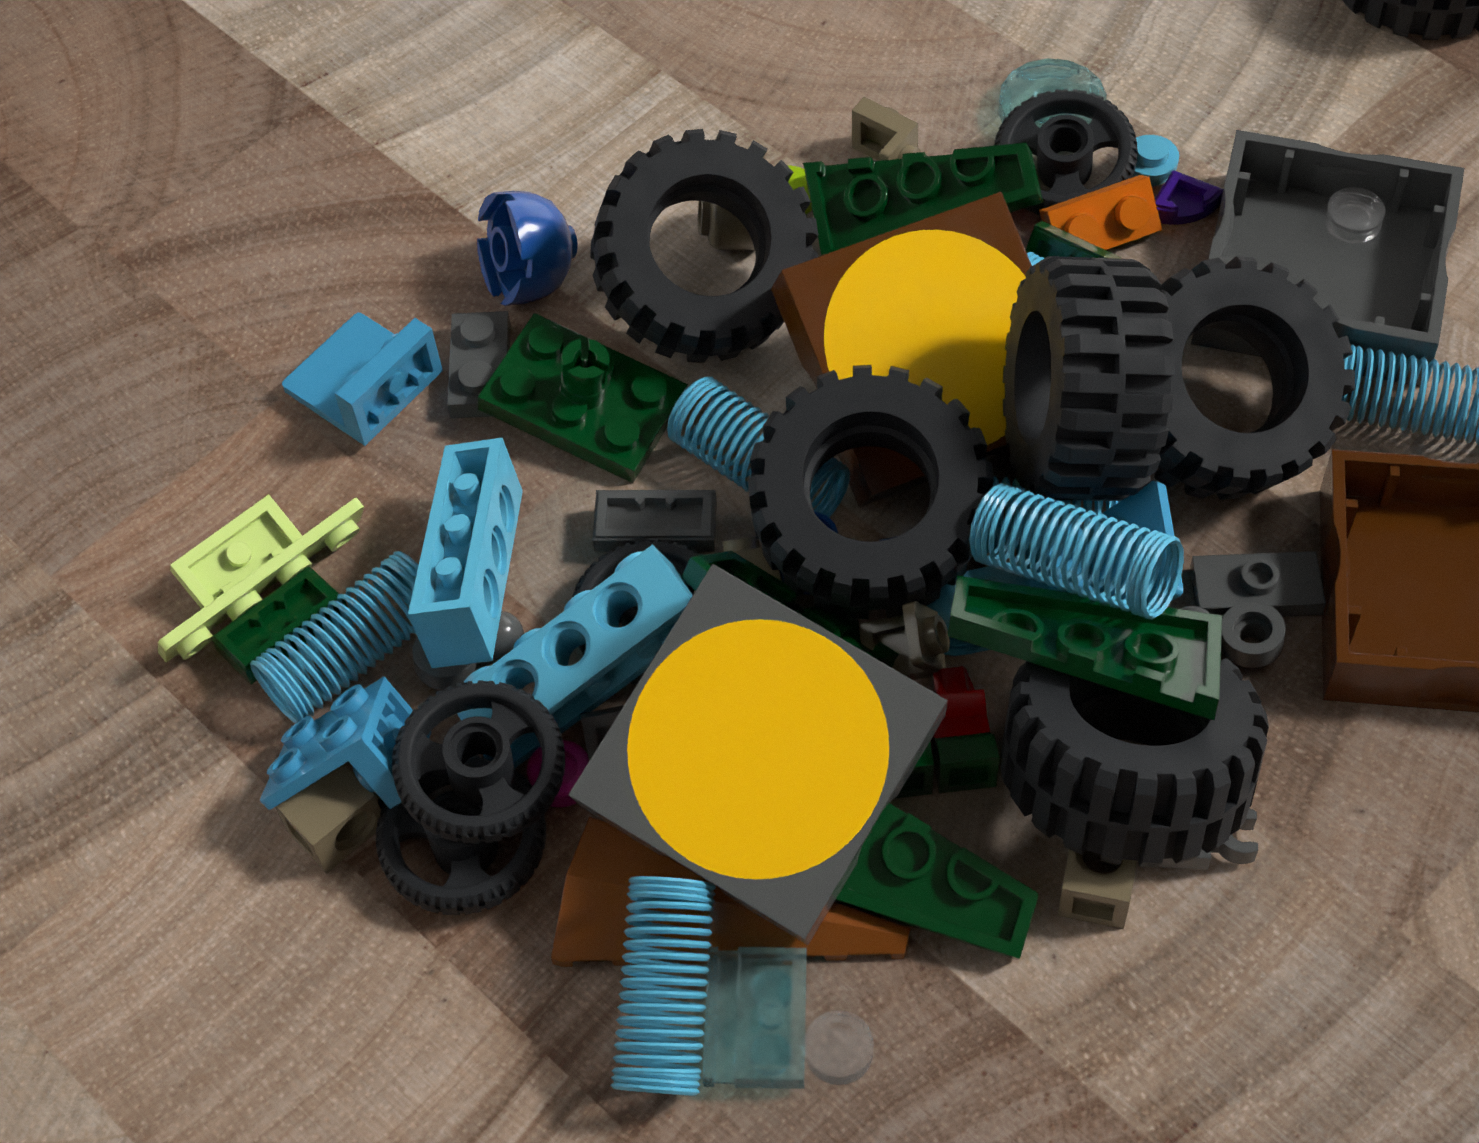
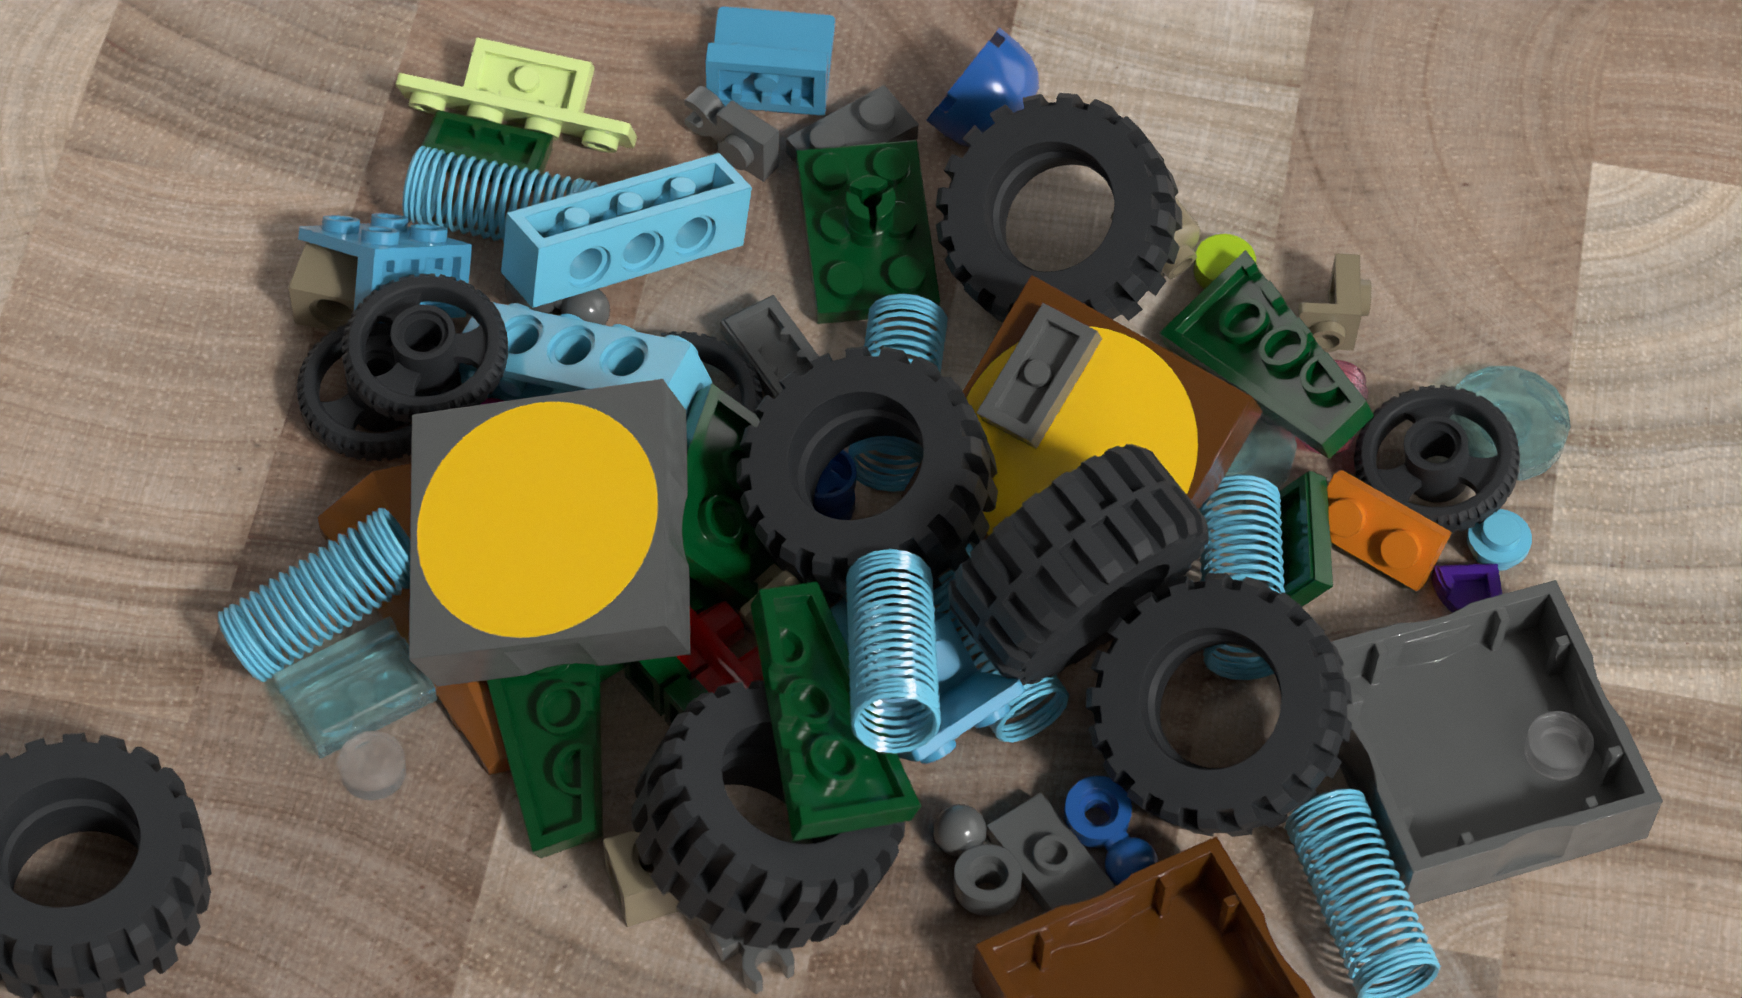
camera: 50 degrees right, 0 degrees up
none -> dark grey plate [684,86,779,182]
none -> dark grey plate [977,303,1102,449]
none -> blue plate [1064,776,1158,886]

